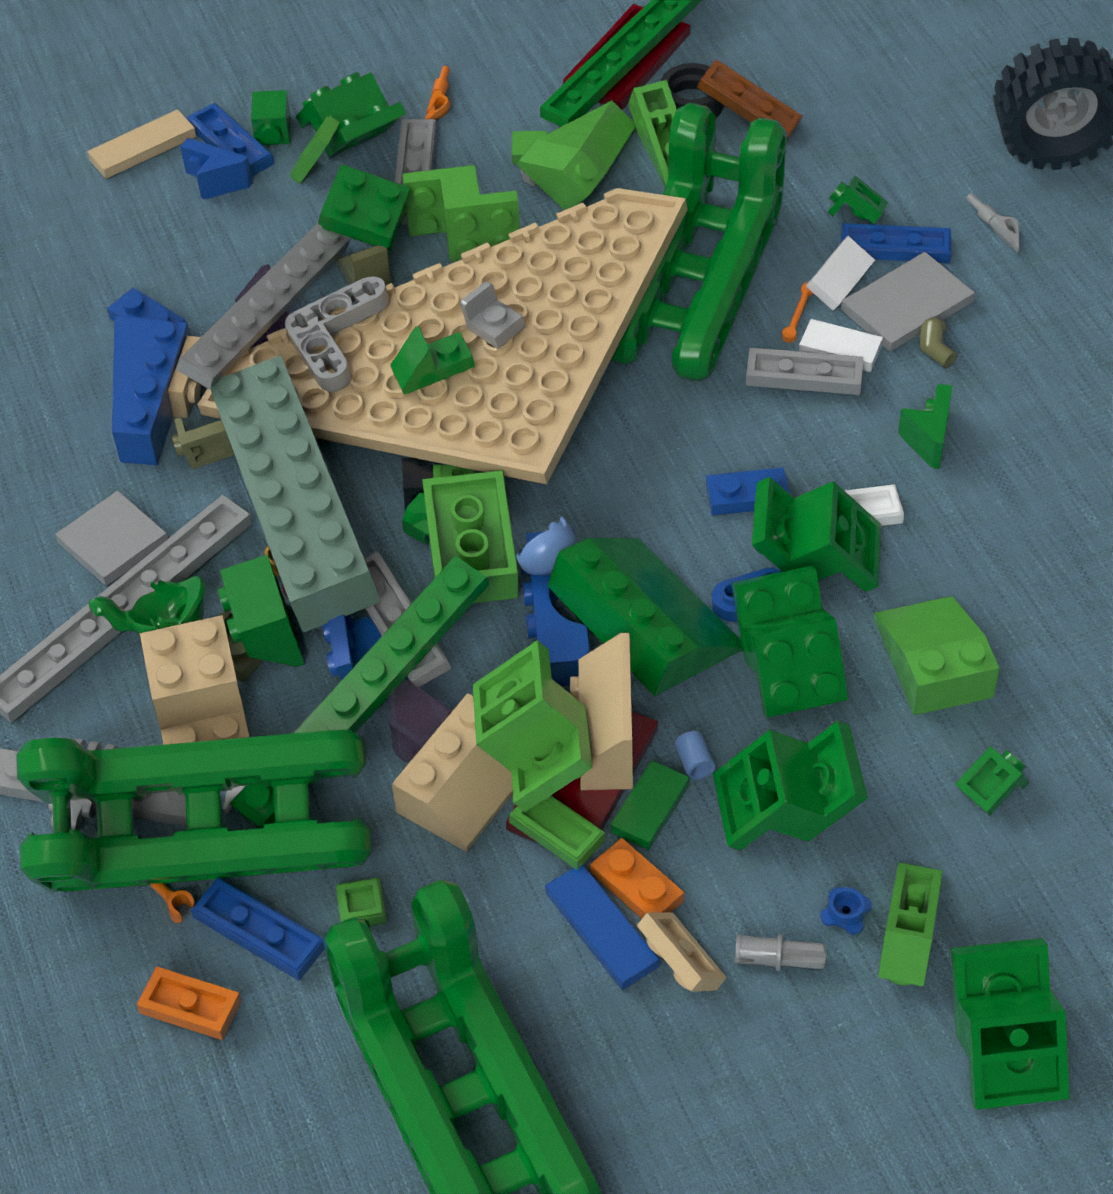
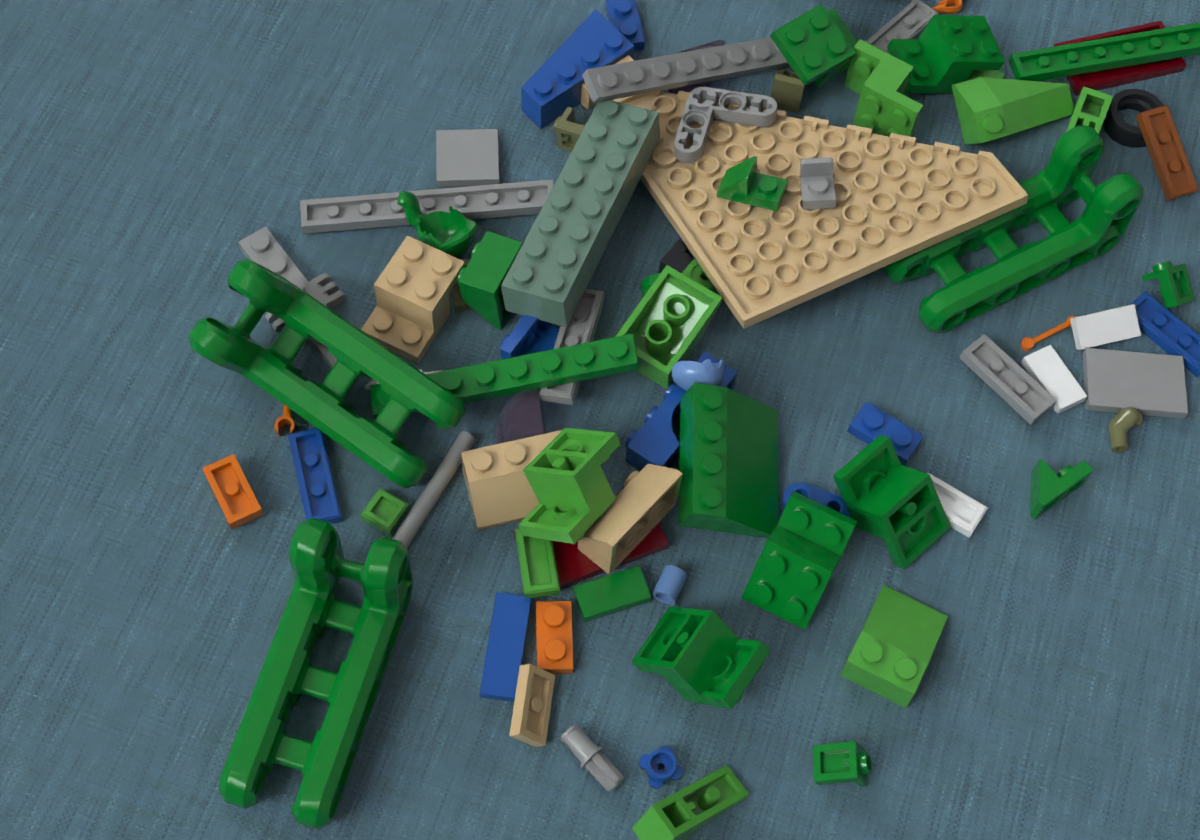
camera: 35 degrees right, 10 degrees up
none -> light grey piece [393,431,476,549]
none -> green bracket [887,15,1005,94]

